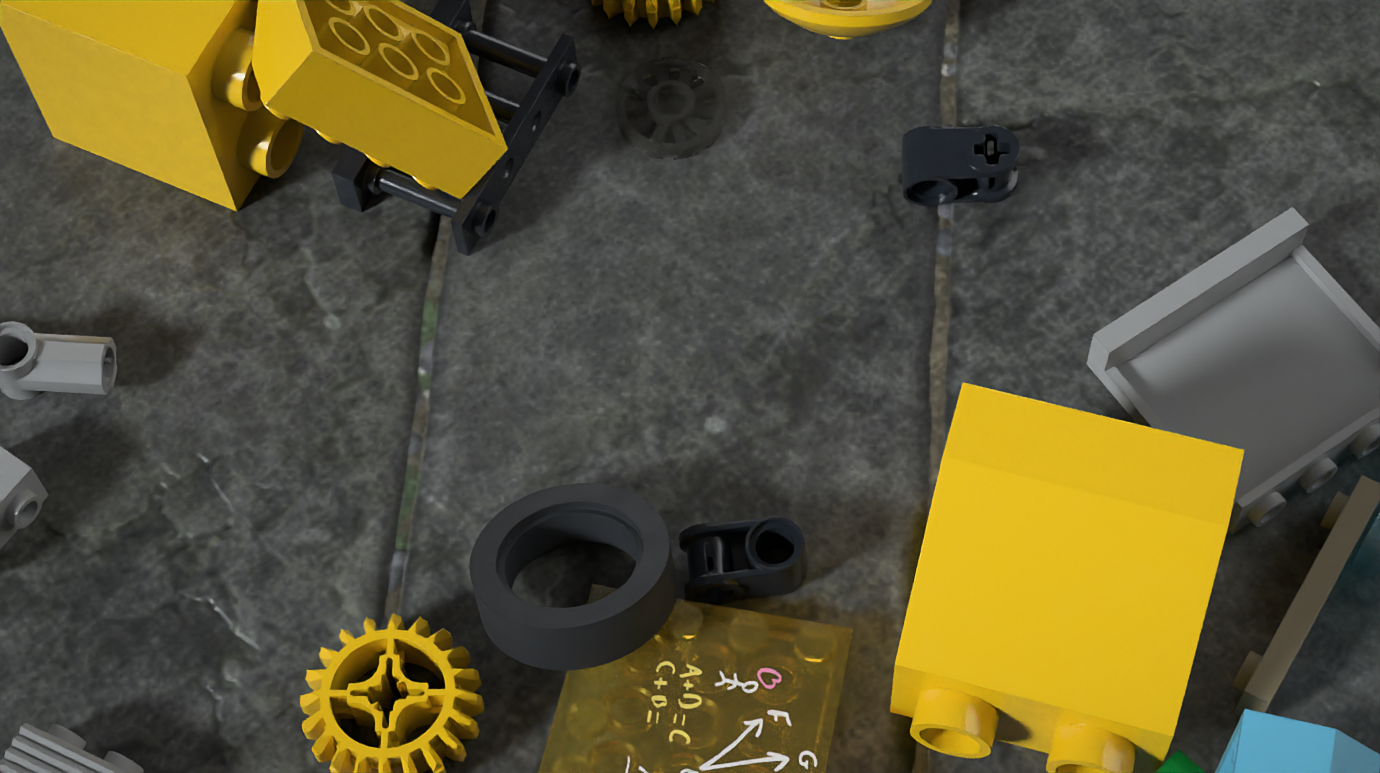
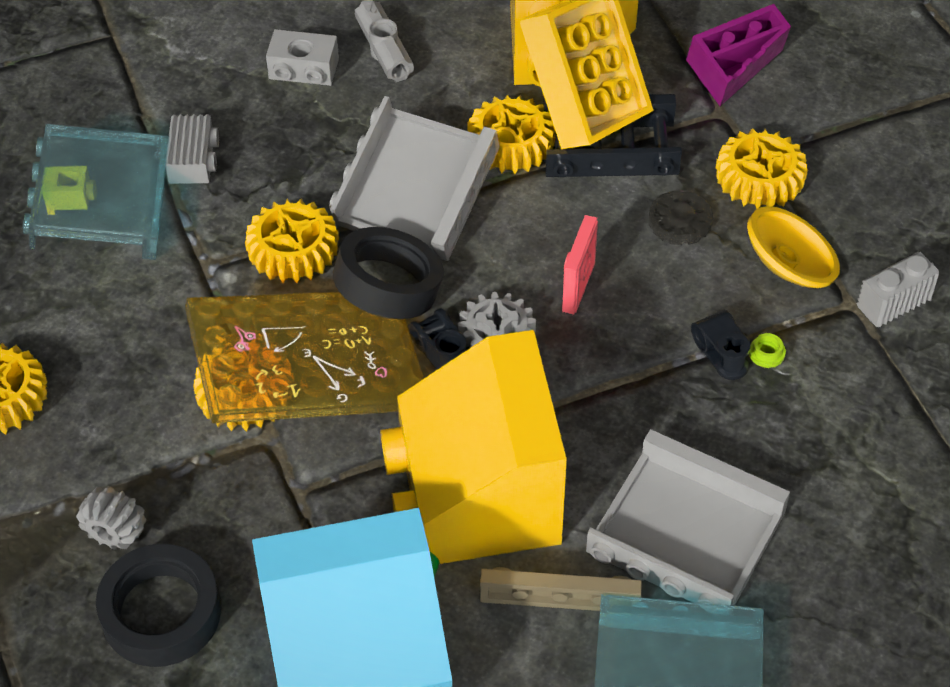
camera: 60 degrees right, 10 degrees down
none -> light grey panel [329,96,500,261]
none -> light grey gear [458,292,536,348]
none -> yellow gear [467,95,555,174]
none -> coral plate [562,215,598,315]
none -> lime plate [749,333,786,368]

